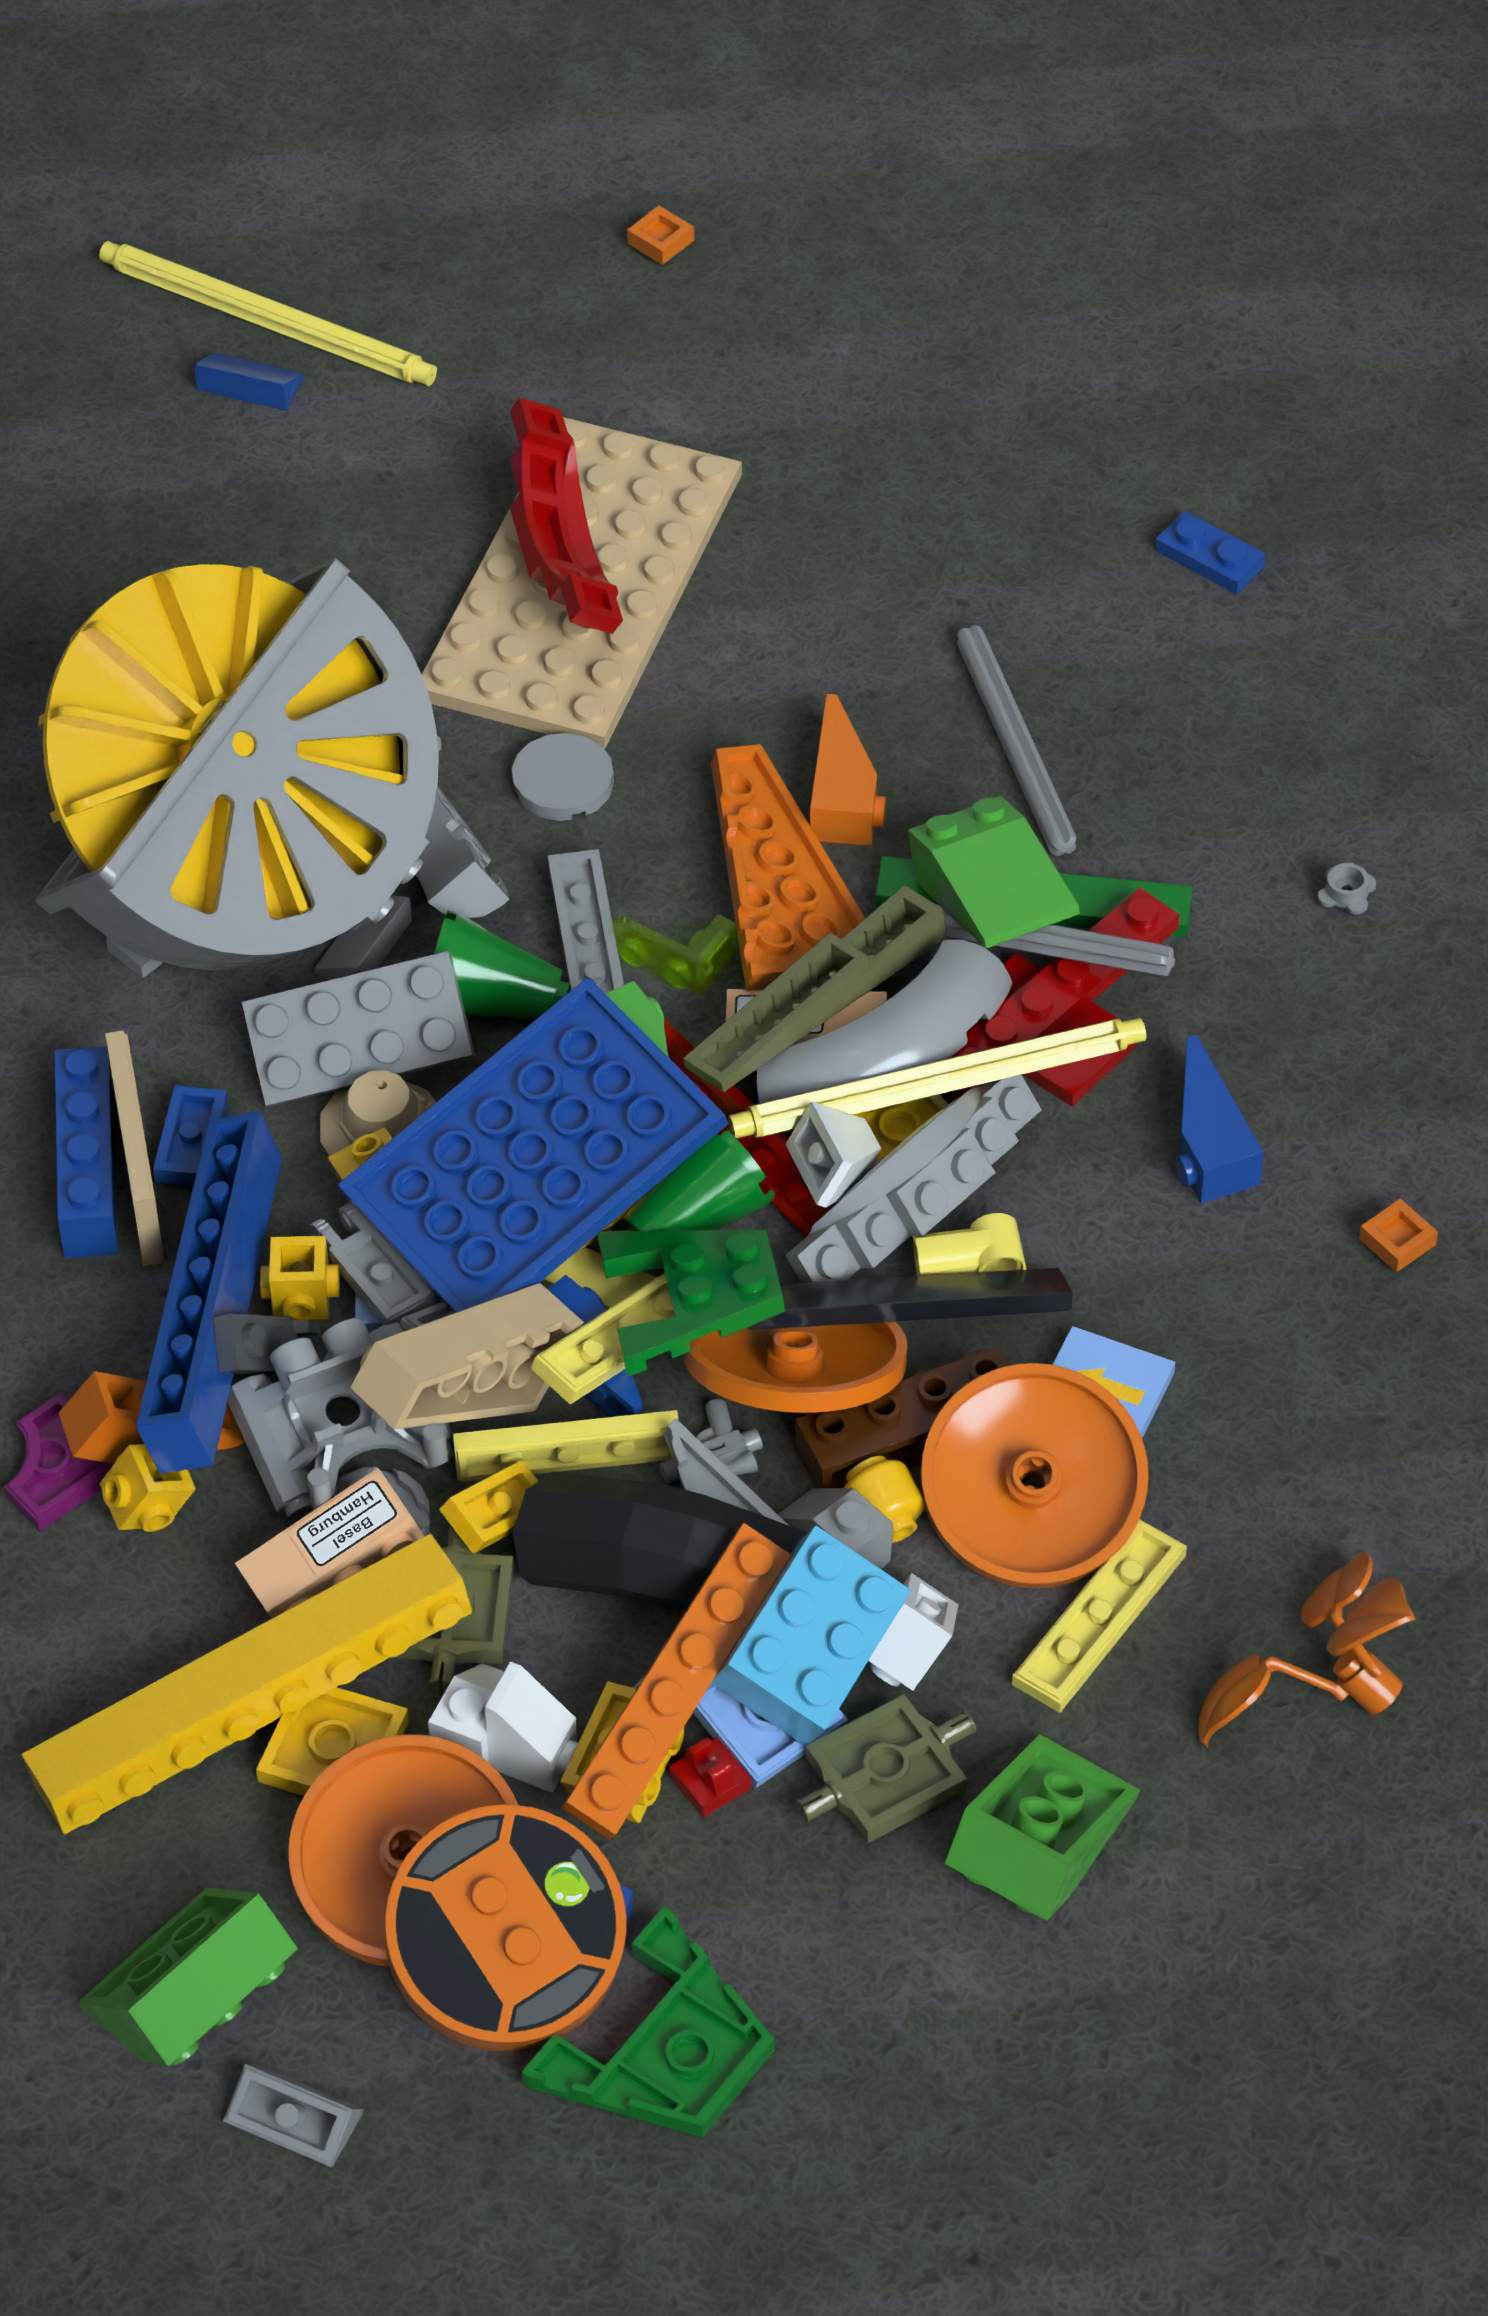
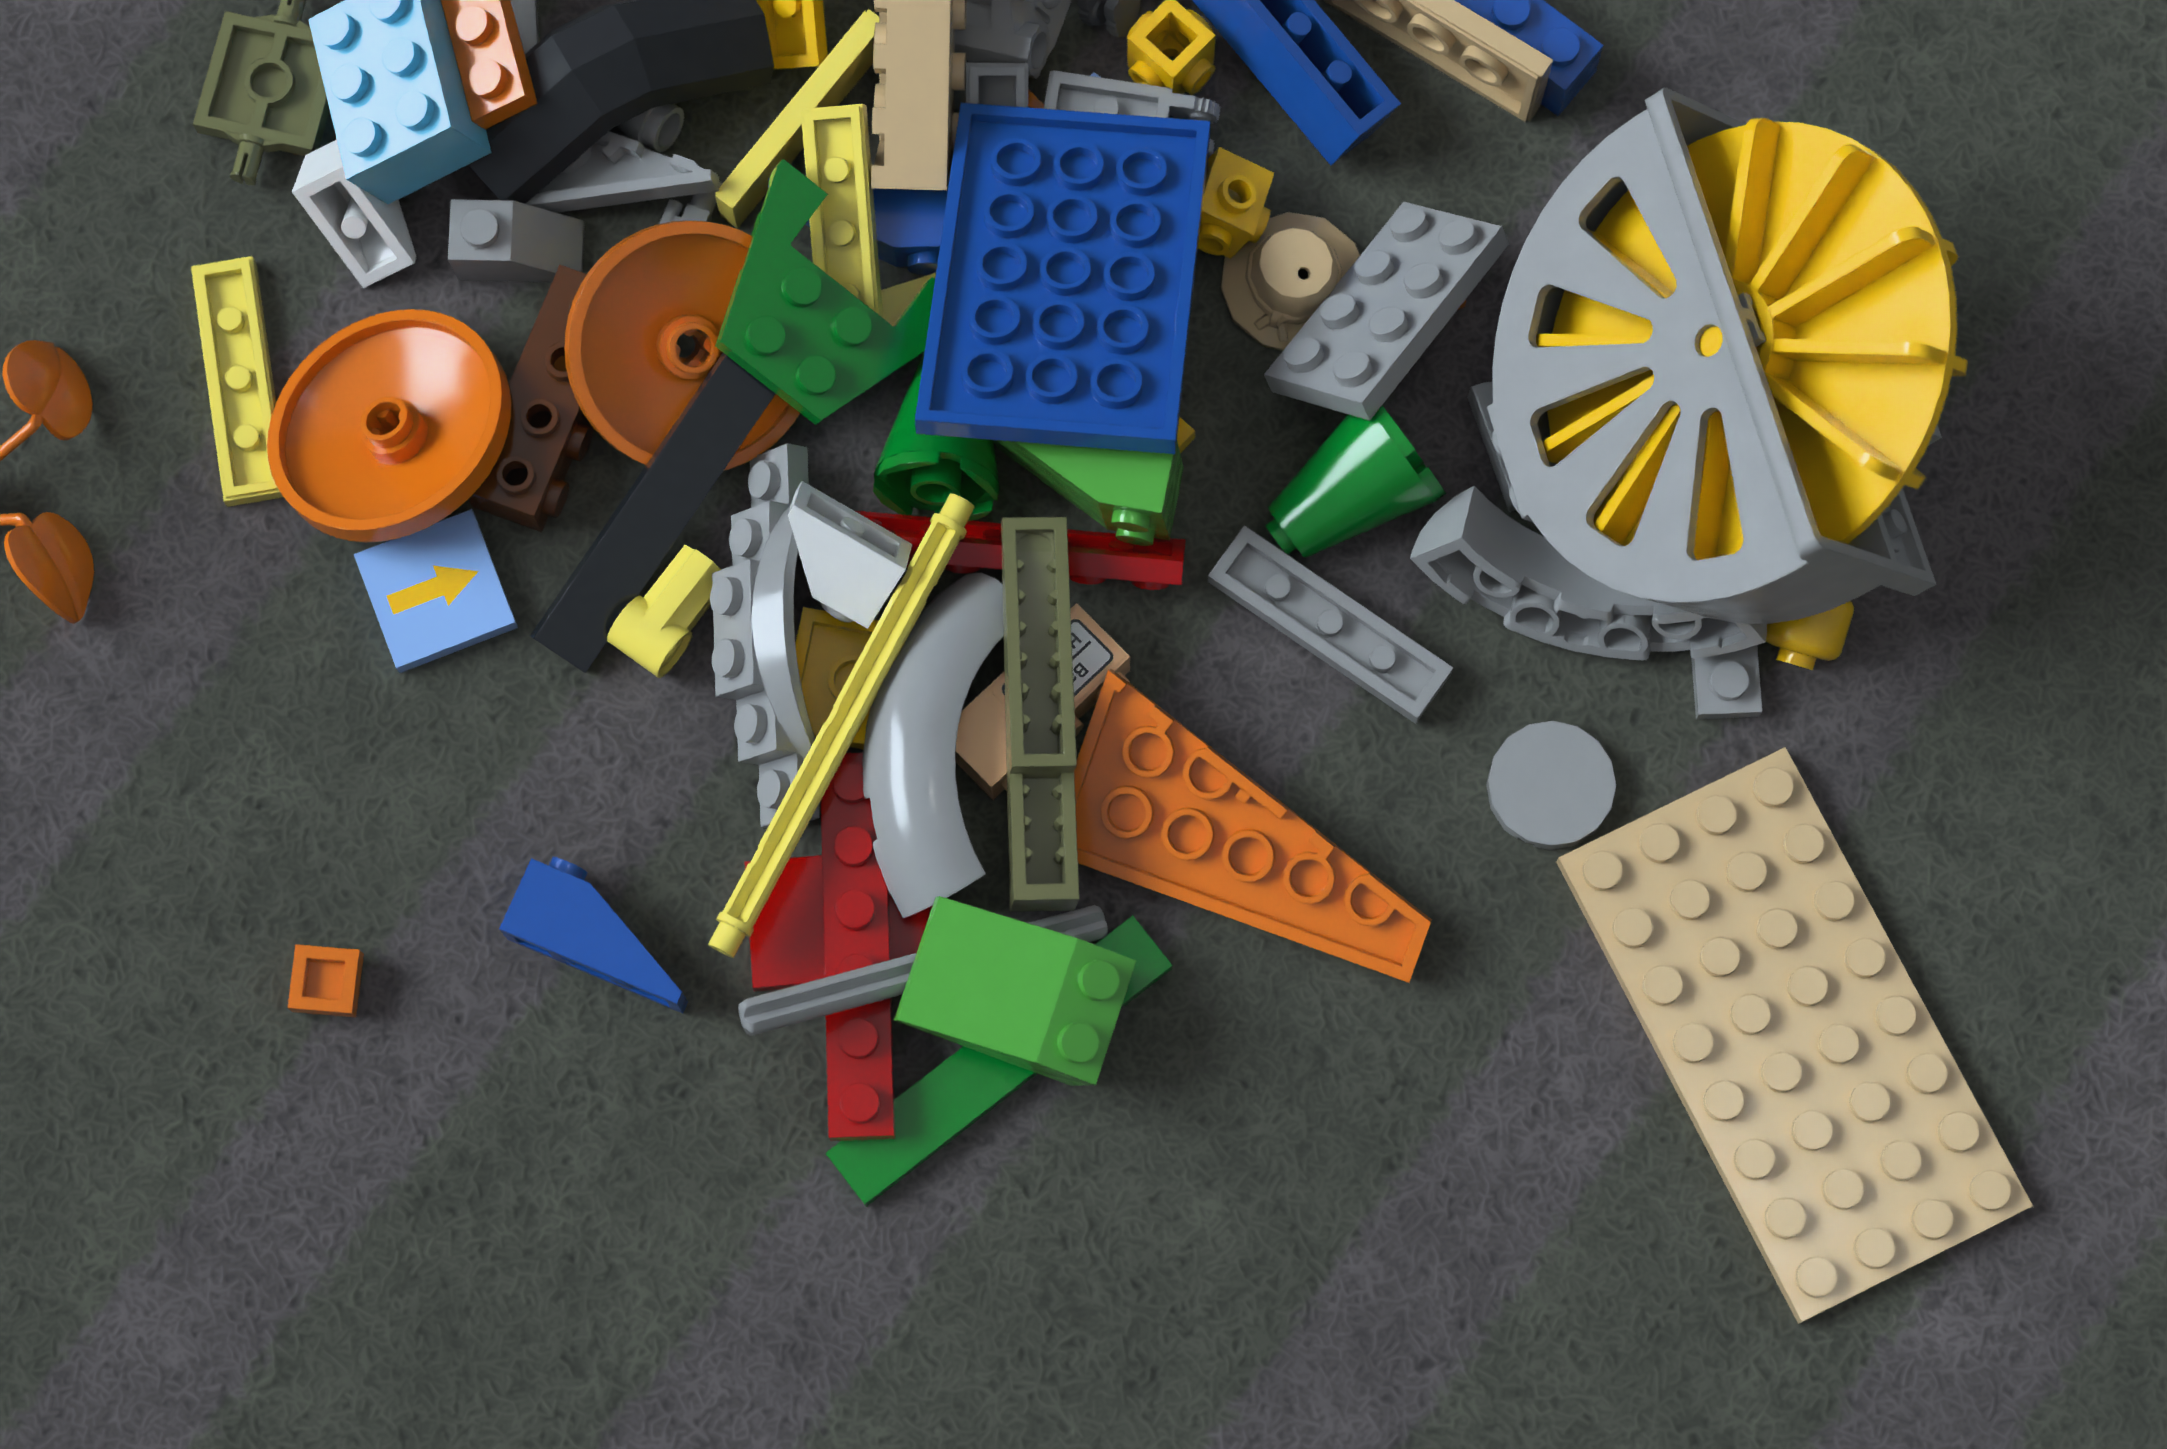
camera: 135 degrees right, 25 degrees up
blue plate [153,1085,229,1186] -> none
red piece [510,397,623,634] -> none
clear neon green bracket [613,914,736,996] -> none
orange slope [810,694,886,846] -> none
yellow head [844,1456,925,1543] -> none
bright green slope [945,1734,1140,1921] -> none
light grey axle [957,625,1077,856] -> none
light grey plate [1318,863,1376,915] -> none

